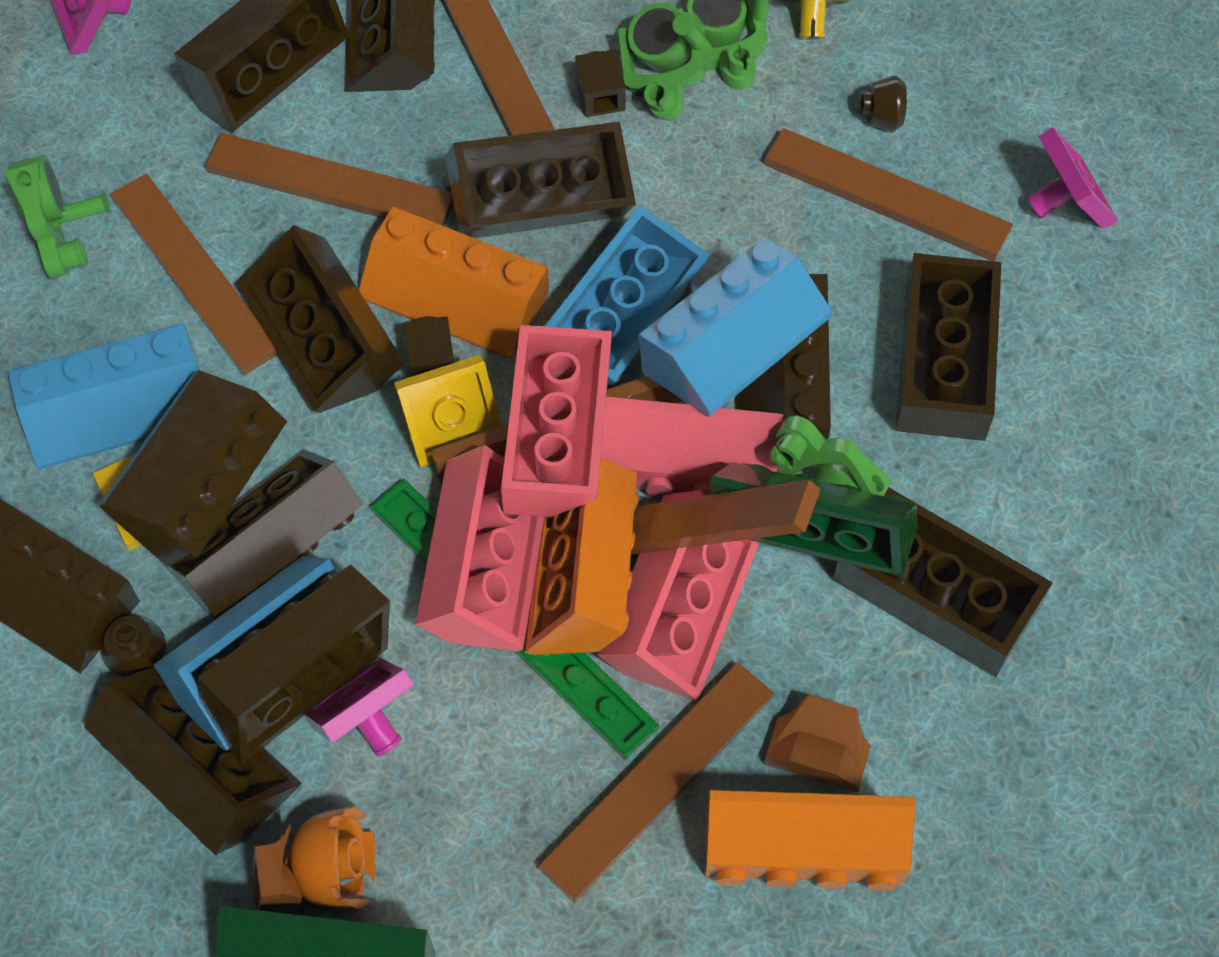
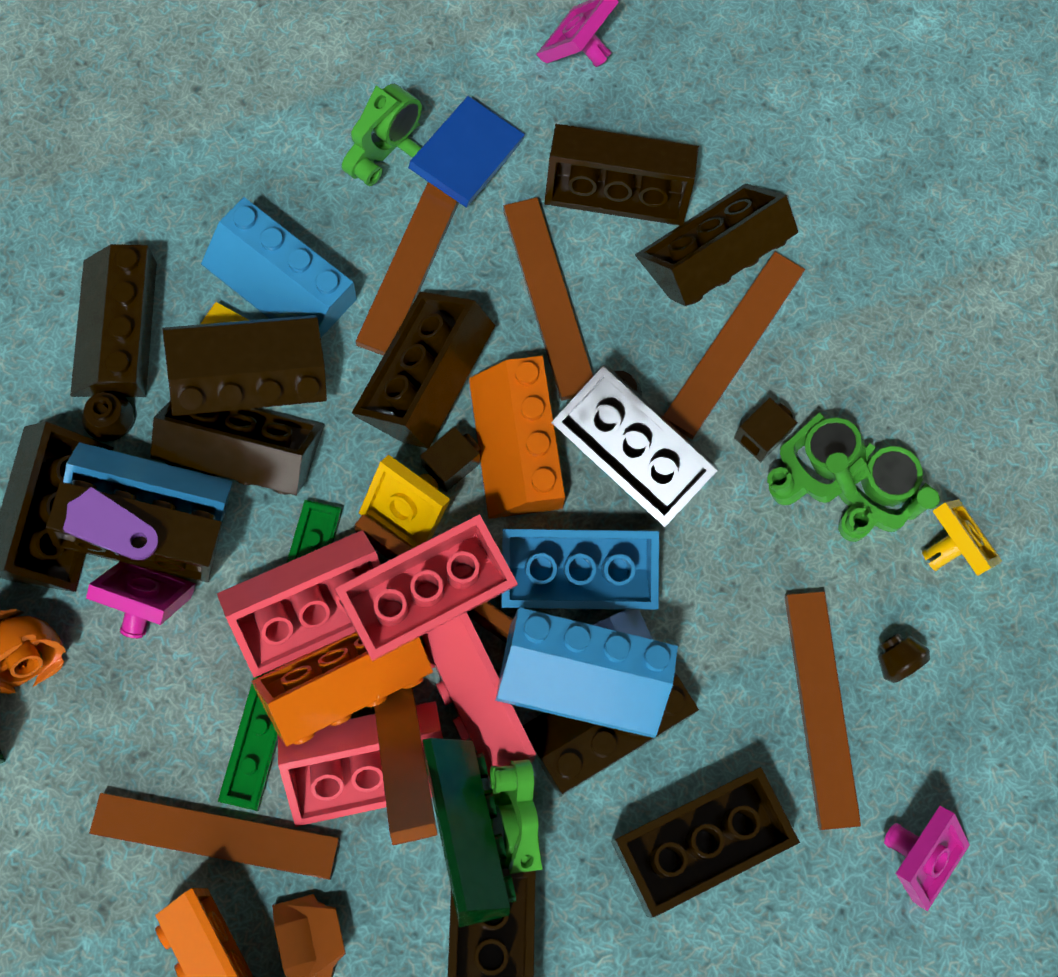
camera: 50 degrees right, 10 degrees up
none -> medium lavender piece [63,487,158,560]
none -> blue tile [408,96,525,208]

